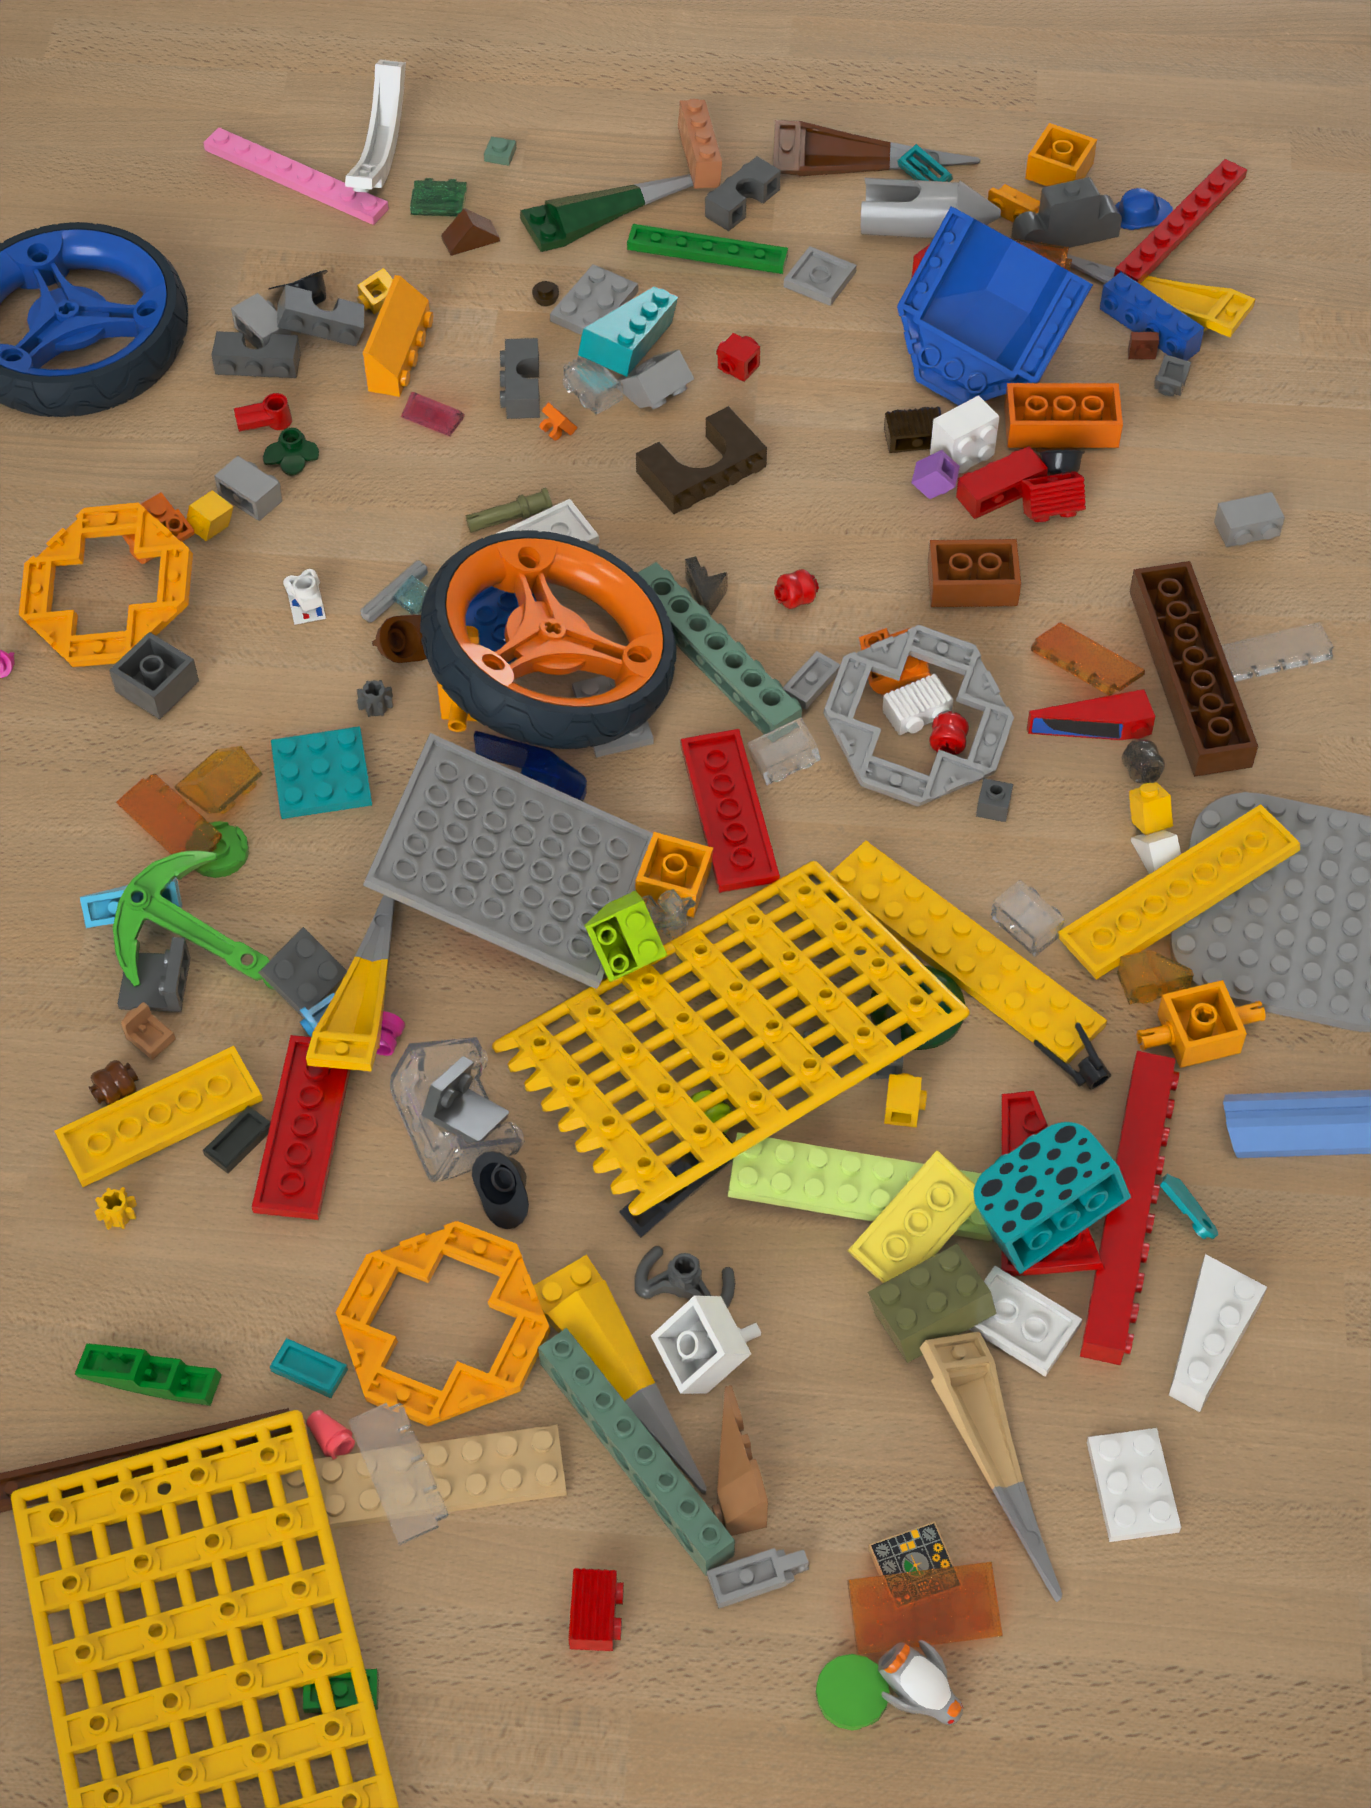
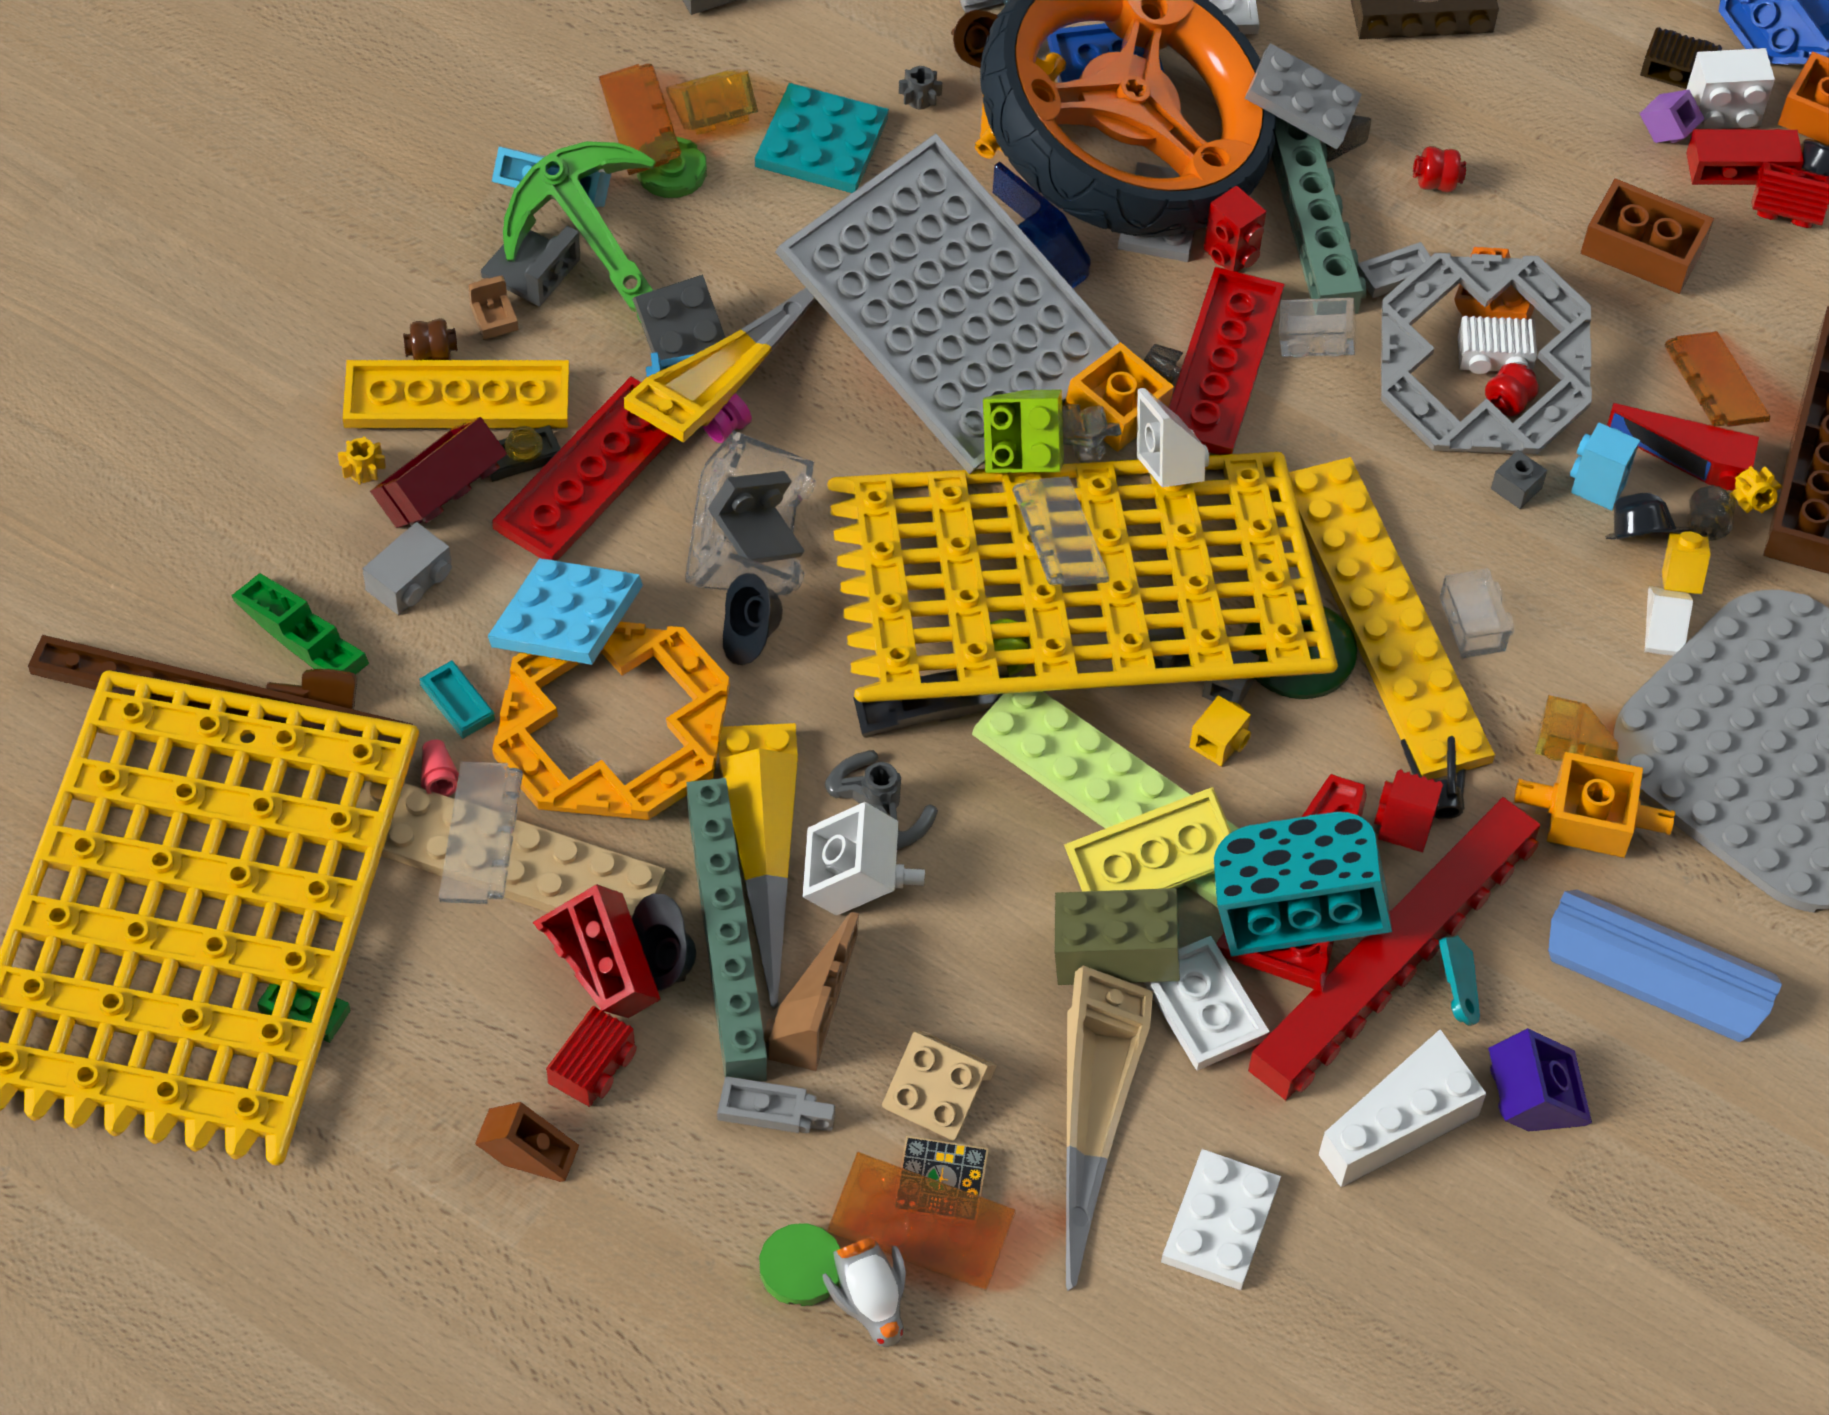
camera: 25 degrees right, 0 degrees up
yellow plate [1058,804,1300,980] -> none
none -> reddish brown piece [266,669,357,709]
none -> light grey brick [362,522,452,615]
none -> dark red piece [370,417,507,528]
none -> dark orange slope [475,1102,579,1182]
none -> medium azure plate [488,558,643,665]
none -> clear yellow plate [505,426,543,462]
none -> red wedge [532,884,661,1019]
none -> black piece [632,893,697,991]
none -> tan bracket [882,1031,997,1140]
none -> clear windscreen [1012,476,1109,587]
none -> white slope [1137,388,1209,487]
none -> clear smoke piece [1143,344,1183,384]
none -> red brick [1204,185,1267,272]
none -> light grey plate [1245,43,1362,149]
none -> red brick [1374,769,1443,853]
none -> dark purple slope [1488,1028,1592,1132]
none -> medium azure brick [1570,423,1640,511]
none -> black piece [1605,493,1696,540]
none -> yellow gear [1731,466,1782,514]

